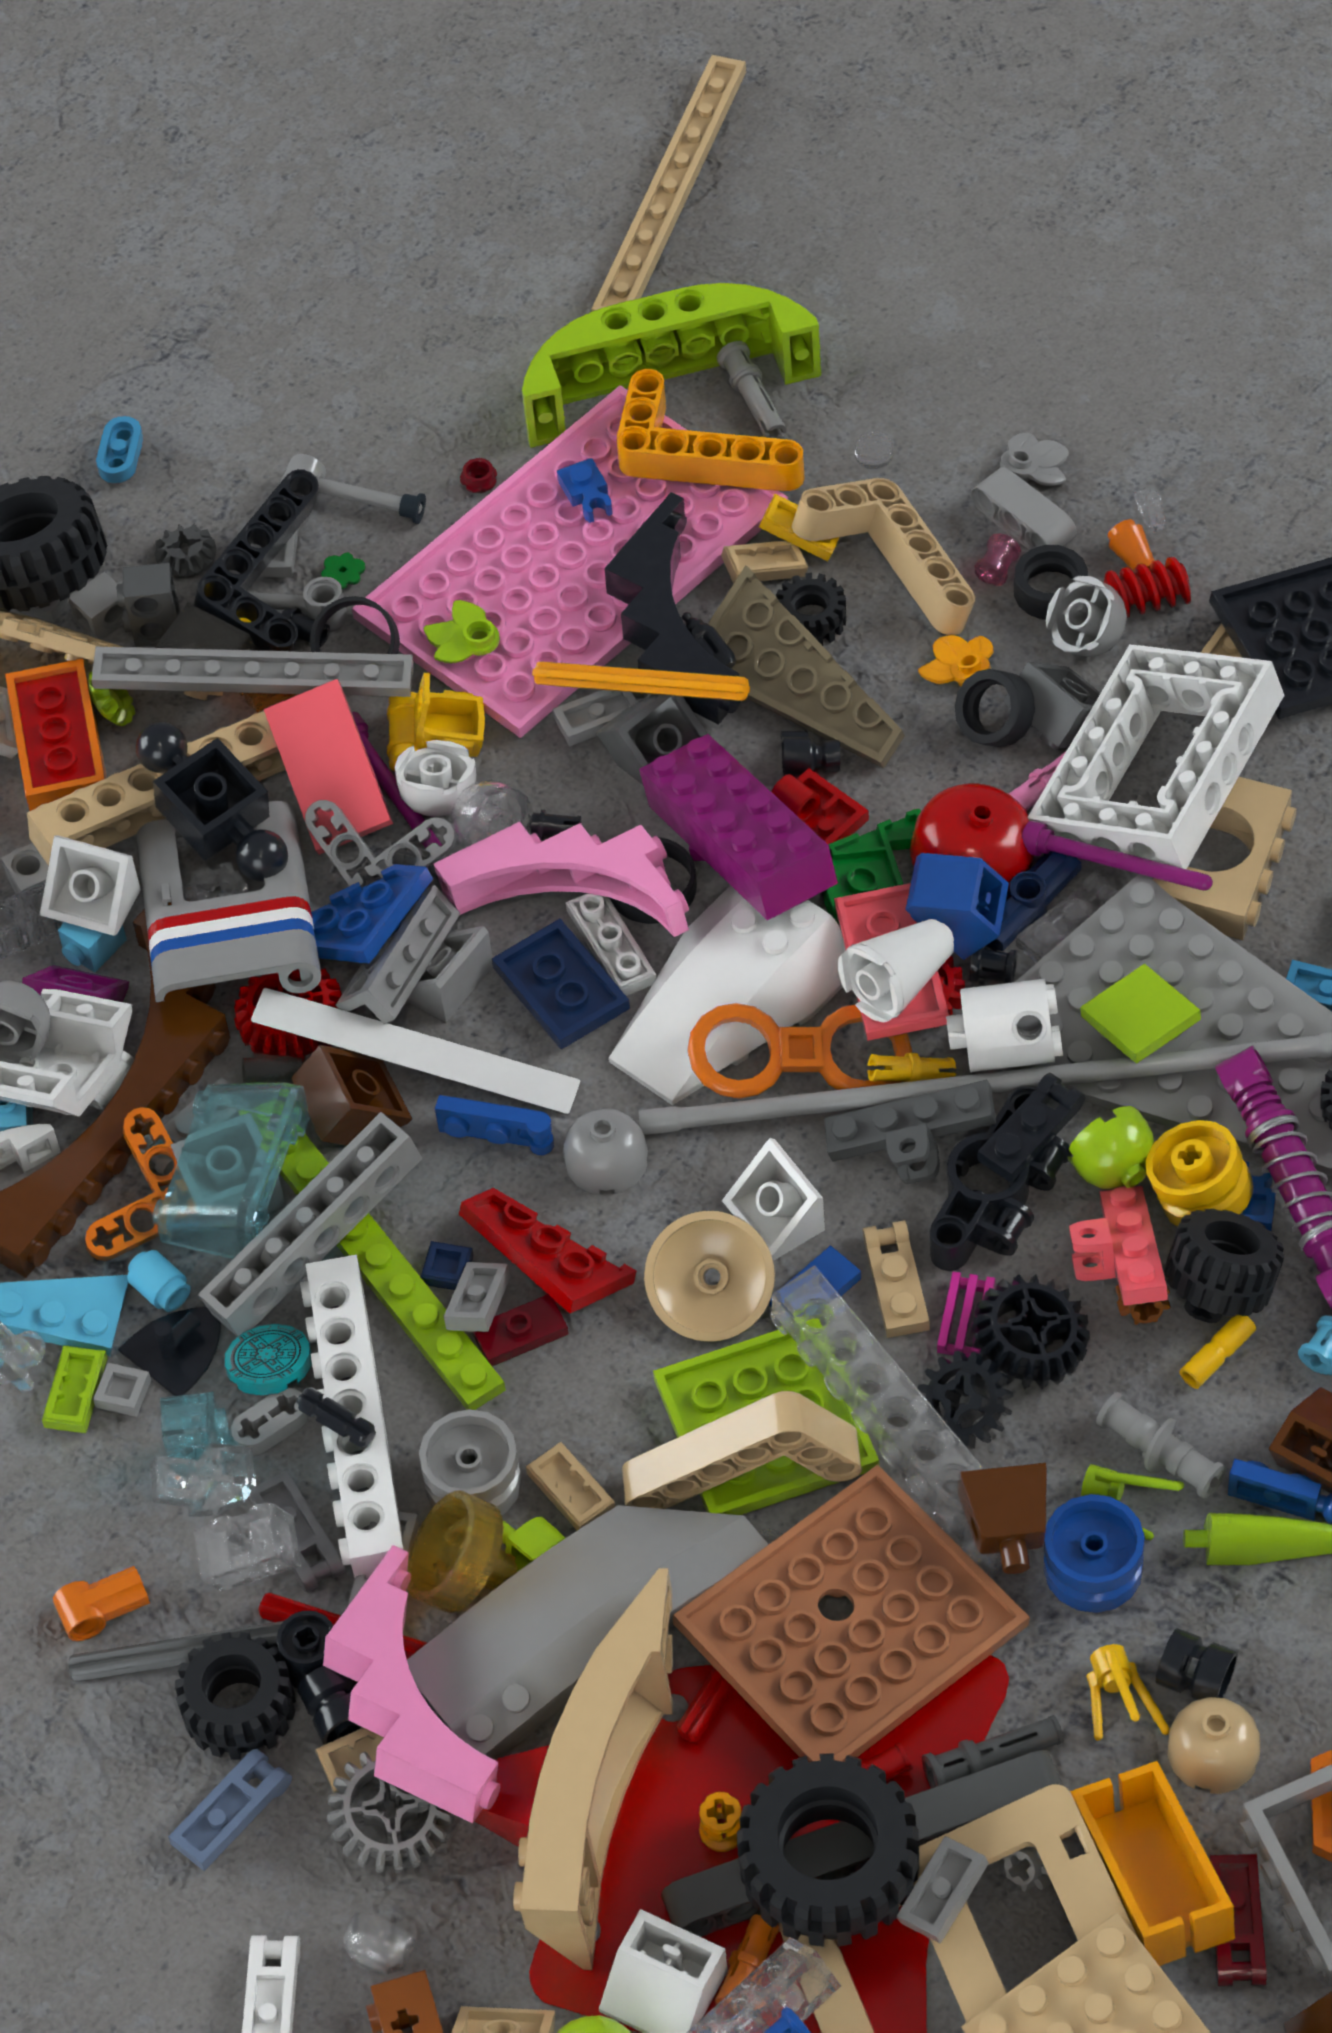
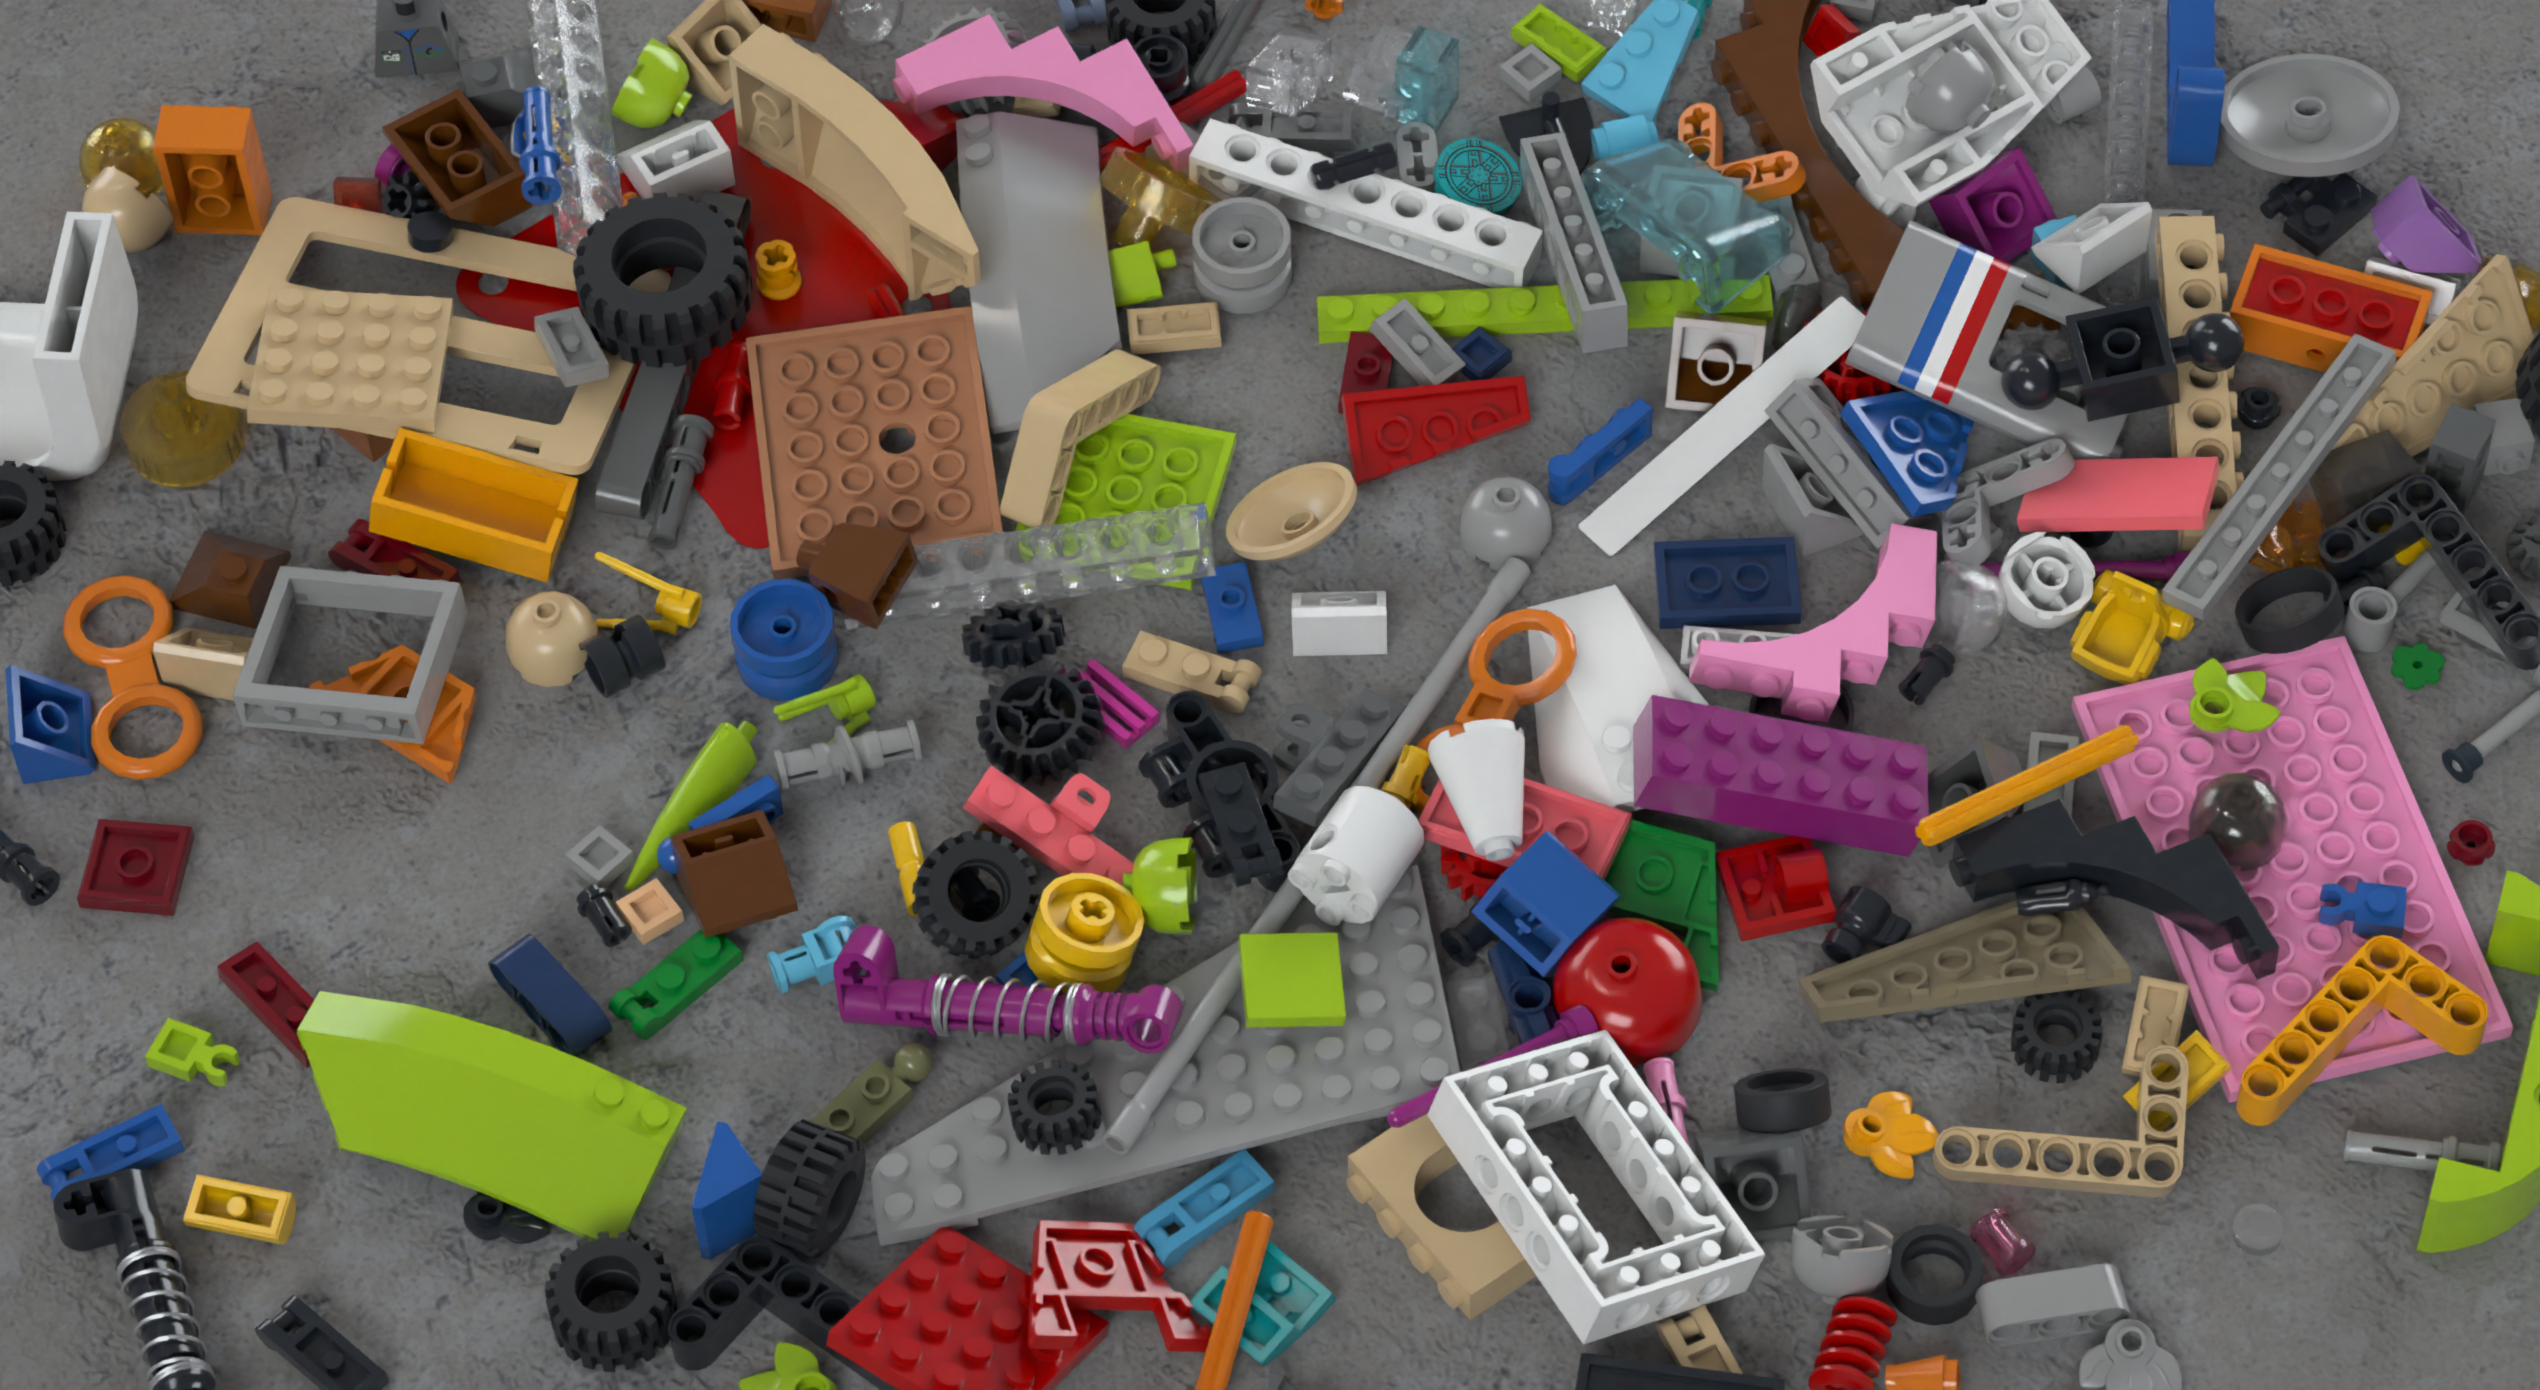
camera: 120 degrees right, 0 degrees up
none -> clear smoke cylinder [2188,772,2287,871]

